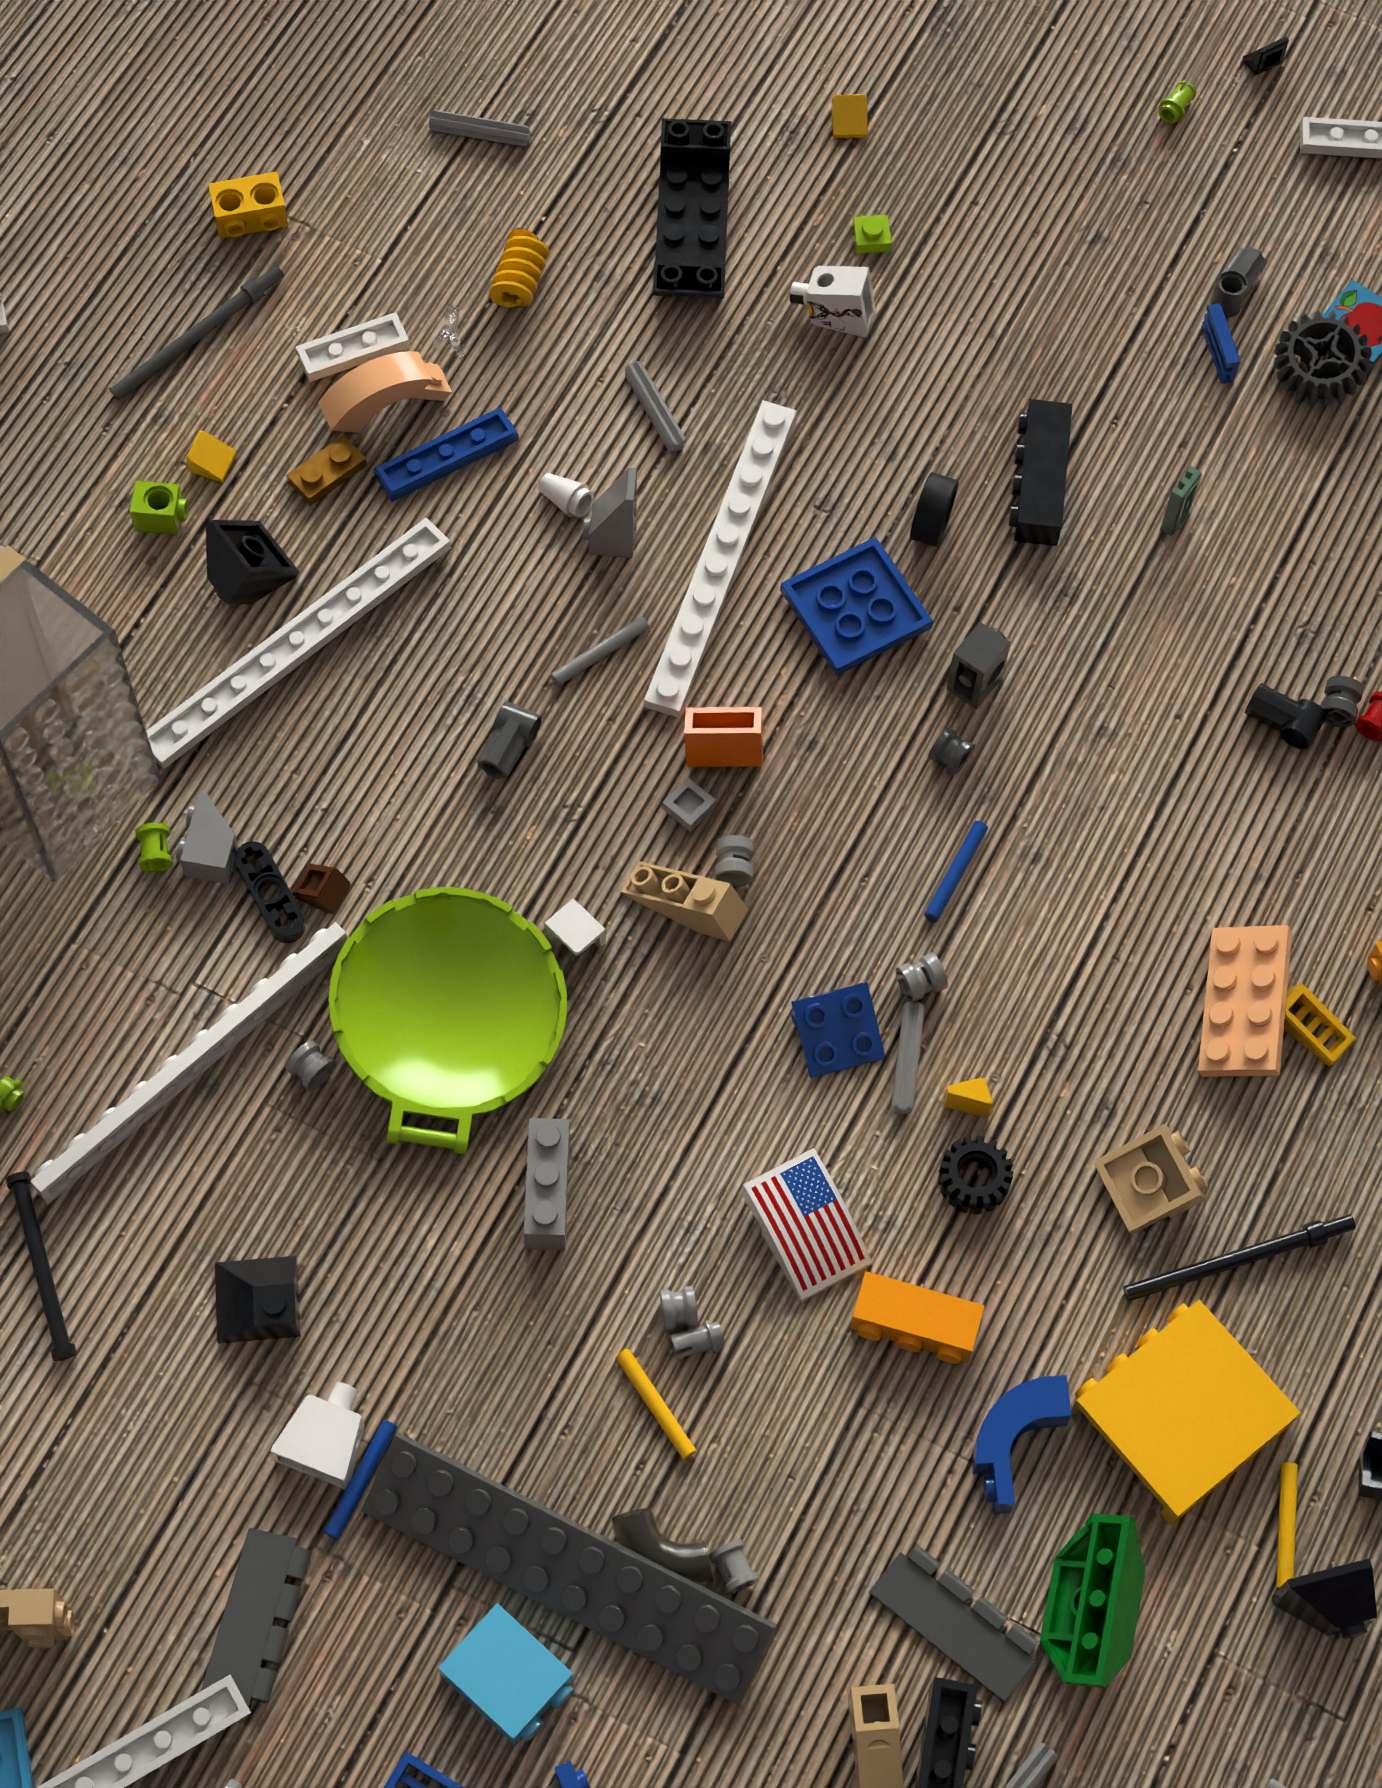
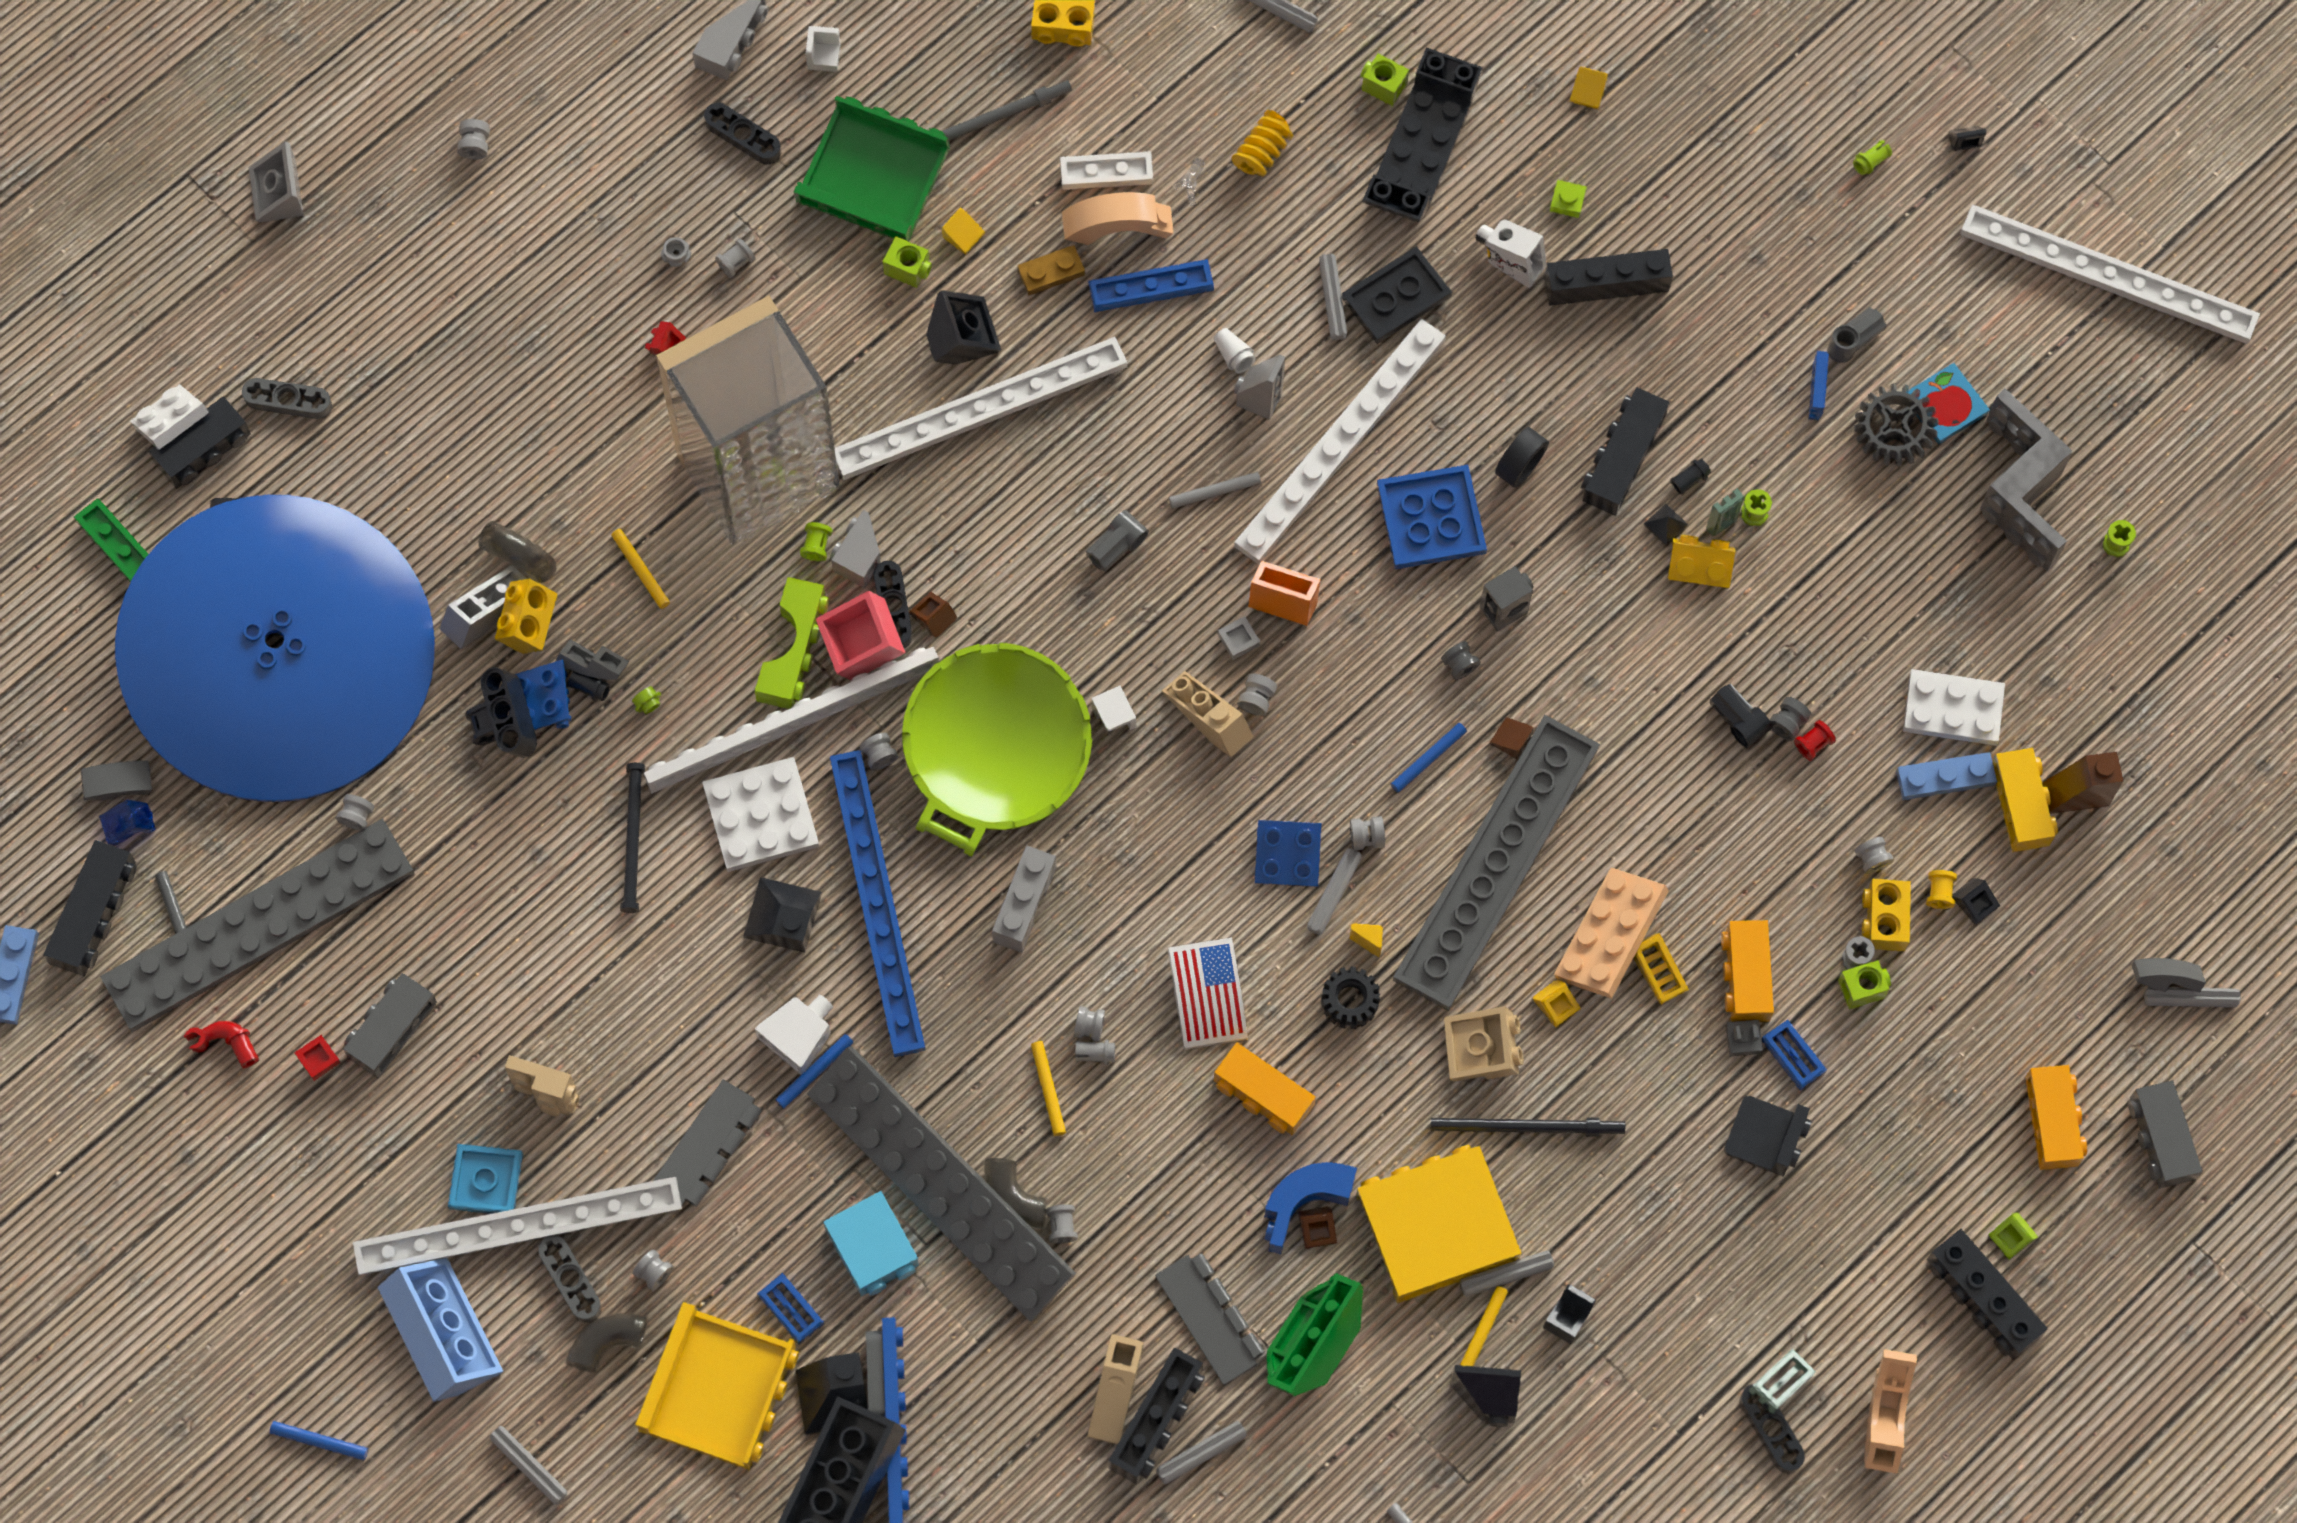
camera: 20 degrees right, 5 degrees up
none -> white plate [702,757,819,872]
none -> lime arch [755,577,829,709]
none -> green panel [793,96,950,242]
none -> coral piece [816,591,905,680]
none -> blue plate [830,750,926,1057]
none -> reddish brown slope [1298,1206,1337,1249]
none -> black plate [1342,246,1452,344]
none -> lime brick [1360,53,1409,107]
none -> dark grey plate [1393,715,1600,1011]
none -> light grey axle [1460,1250,1554,1297]
none -> reddish brown slope [1490,717,1534,760]
none -> yellow slope [1532,980,1581,1027]
none -> black brick [1544,249,1673,306]
none -> black slope [1644,504,1688,545]
none -> yellow bracket [1667,535,1736,588]
none -> black pin [1670,458,1711,495]
none -> lime bush [1741,489,1772,526]

